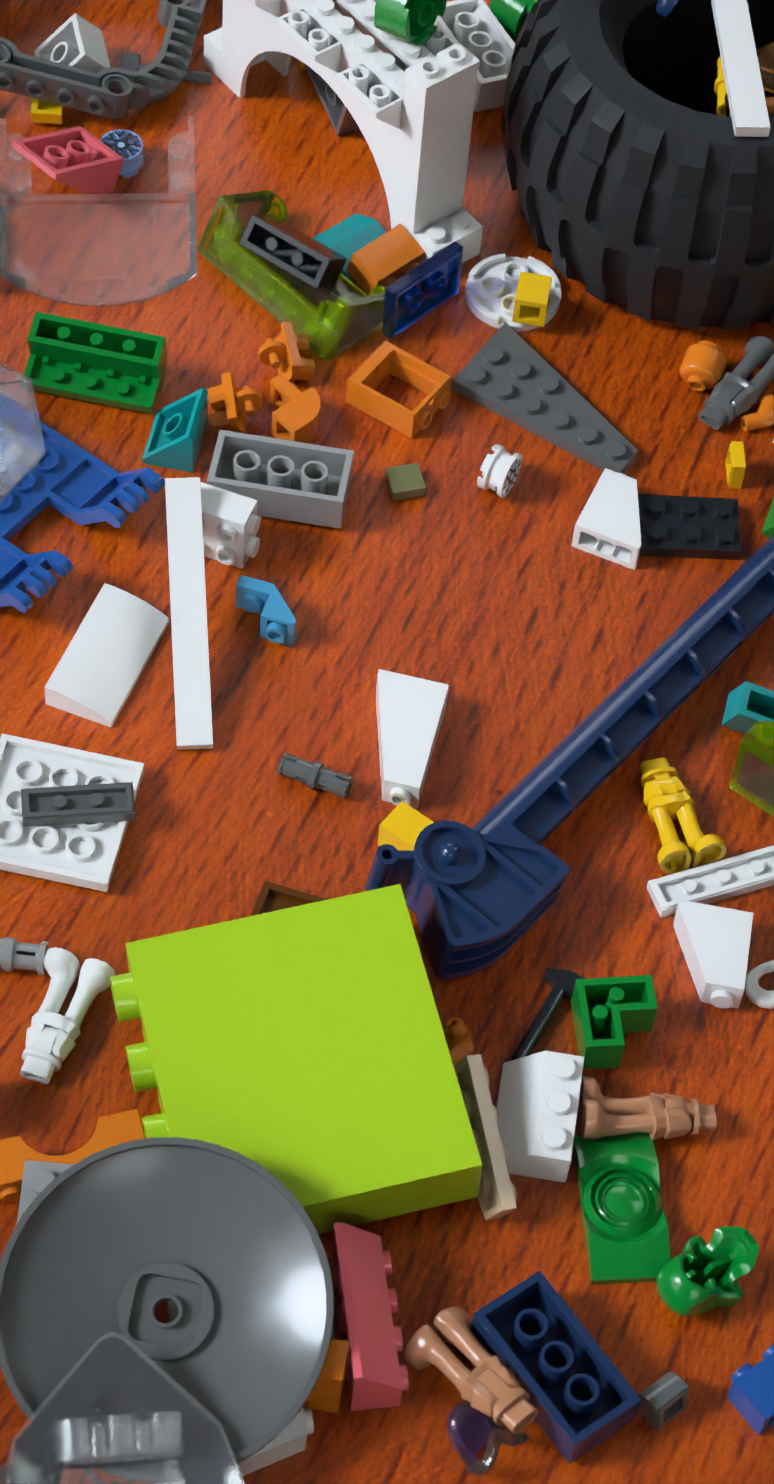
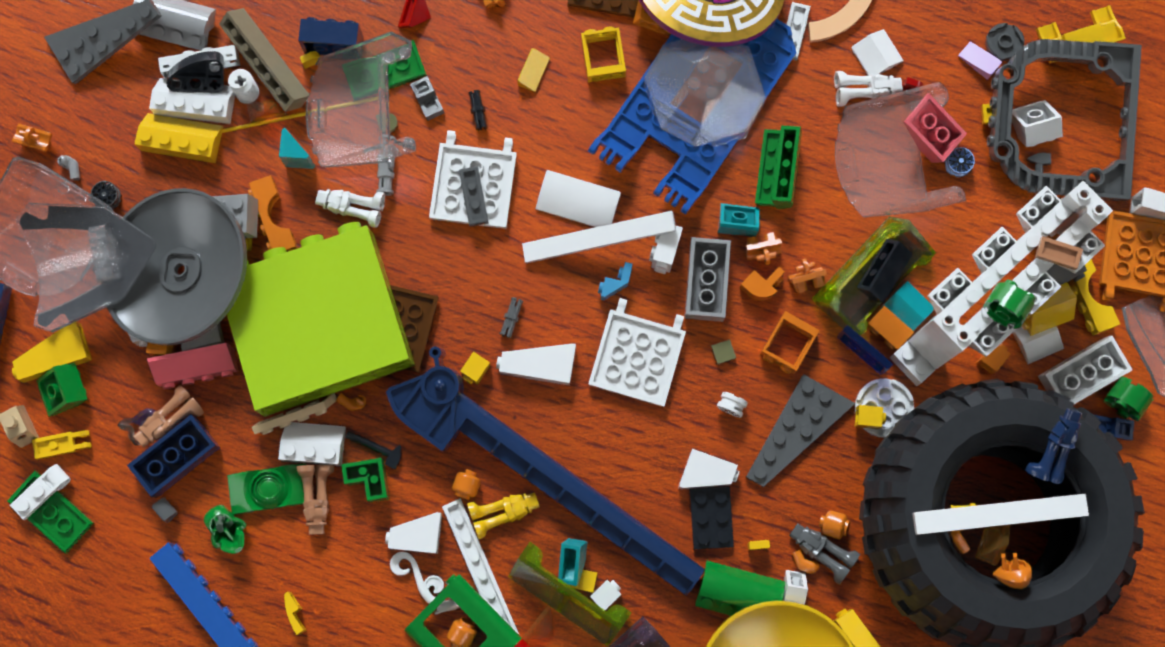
camera: 90 degrees right, 25 degrees up
none -> orange head [452,469,481,500]
none -> white plate [588,298,686,407]

